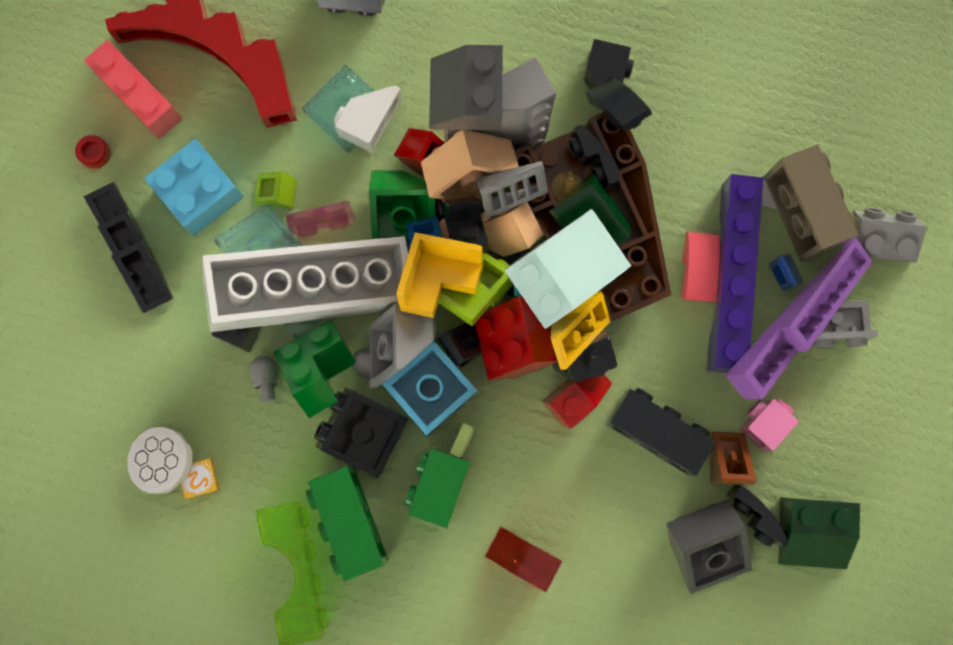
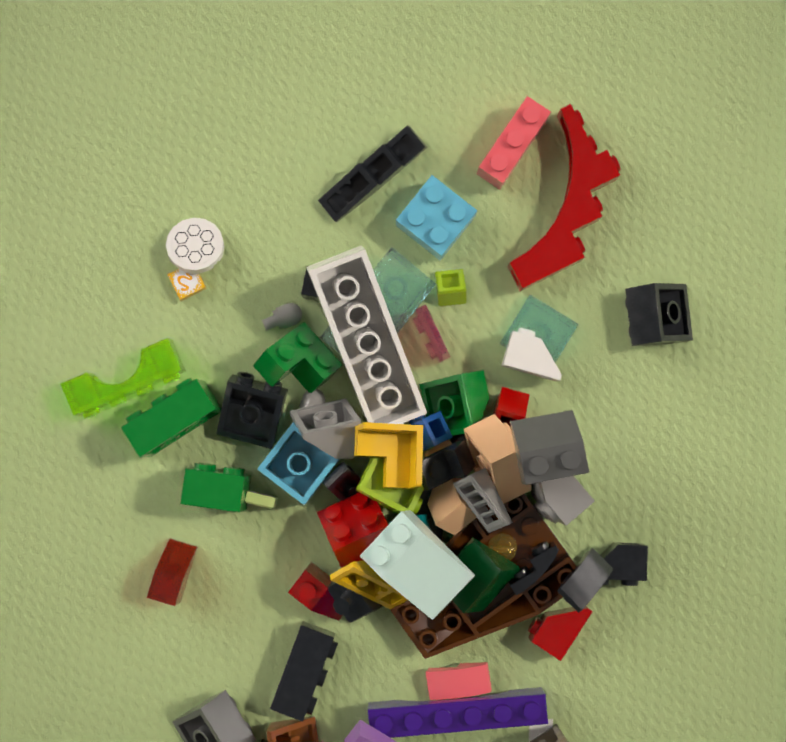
camera: 85 degrees right, 5 degrees up
red tile [75,135,111,169] -> none
none -> red slope [528,606,593,661]

